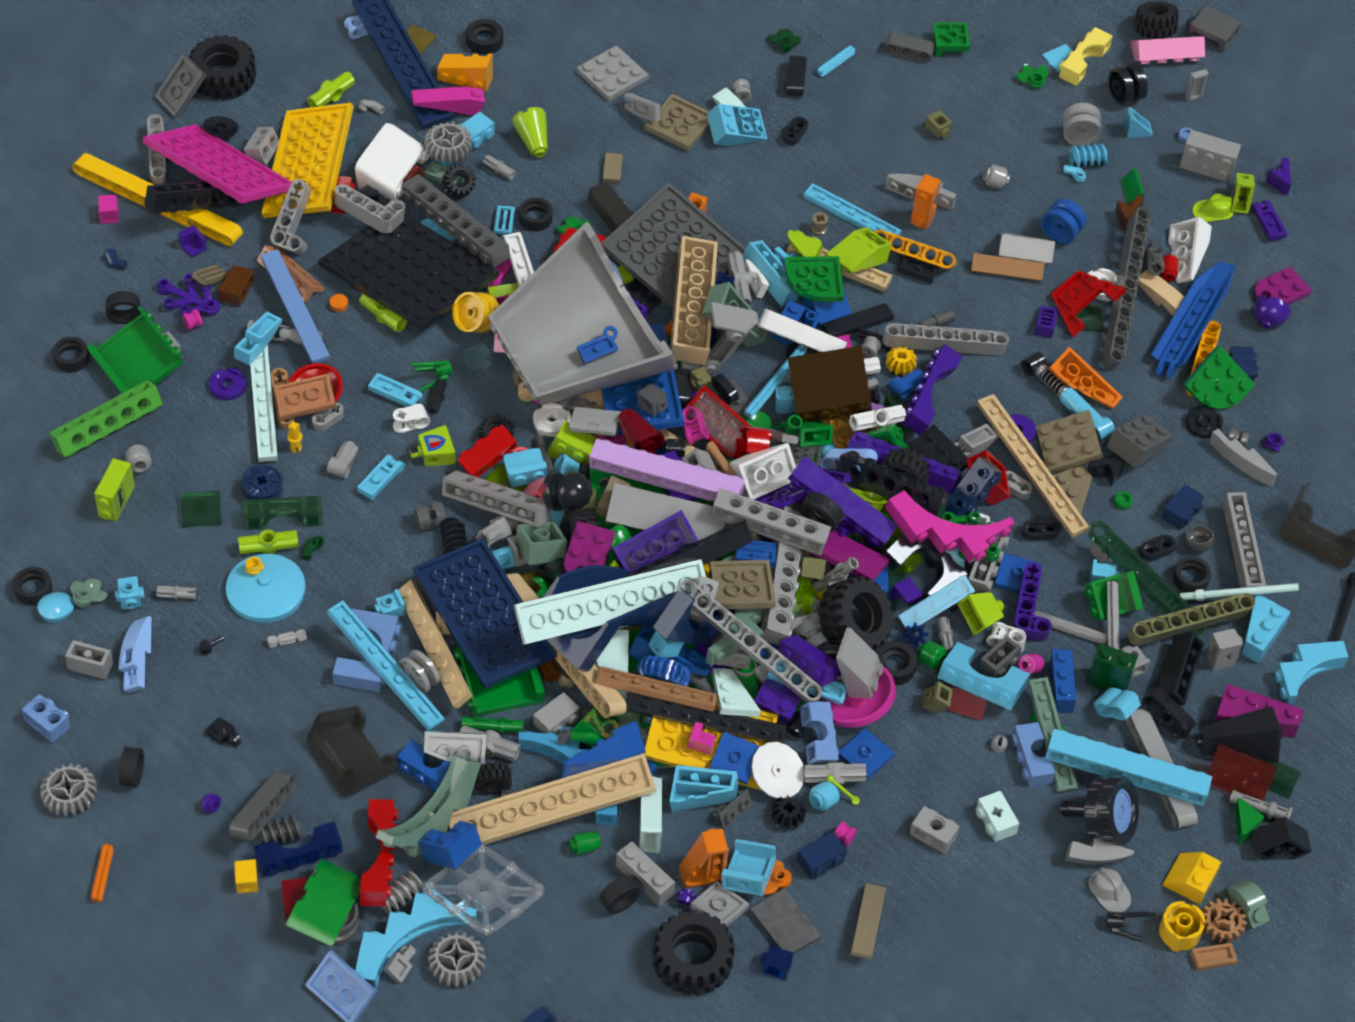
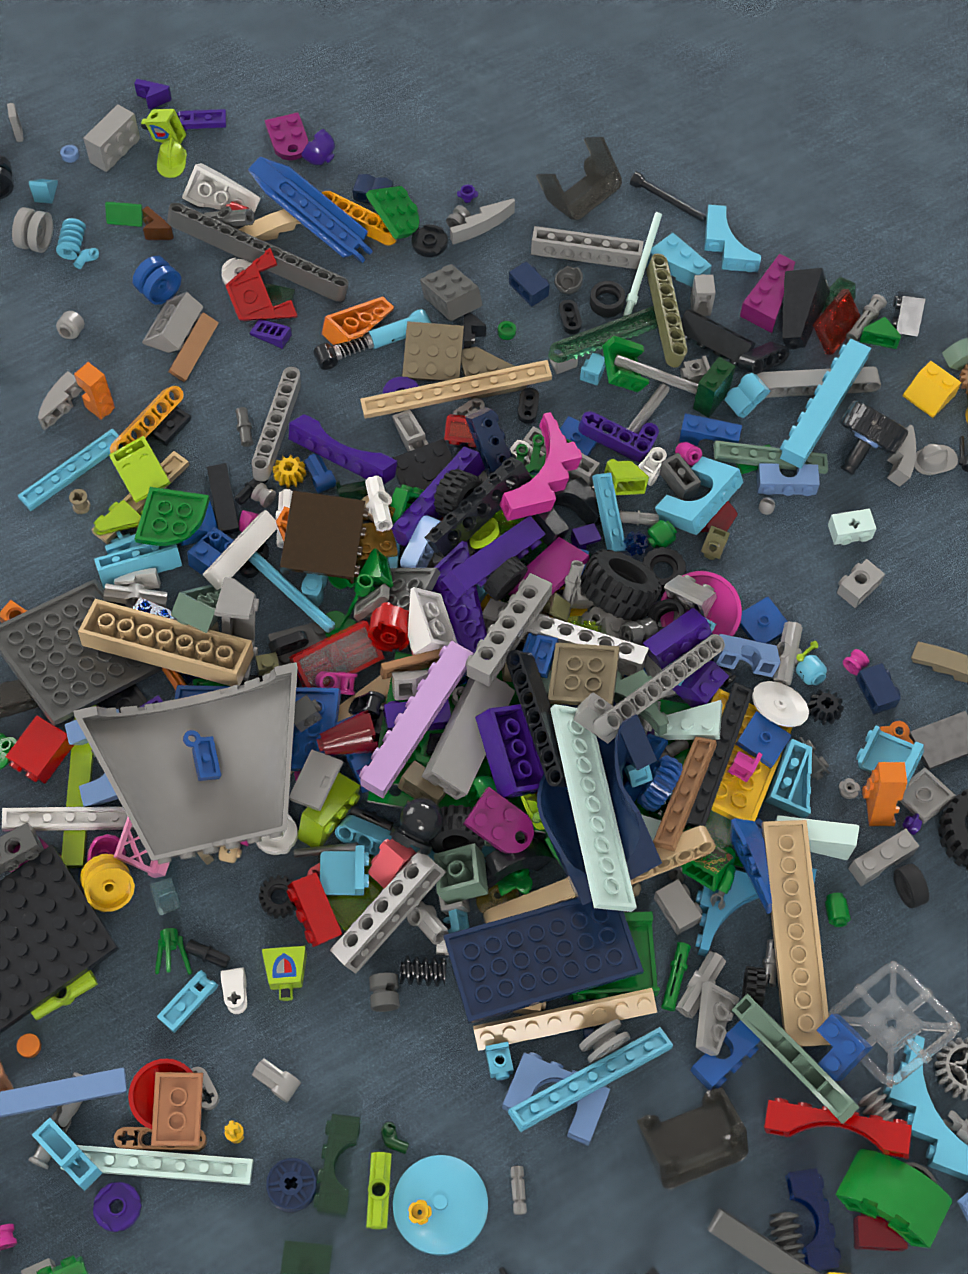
camera: 75 degrees left, 10 degrees up
medium azure plate [357,454,405,500] -> none

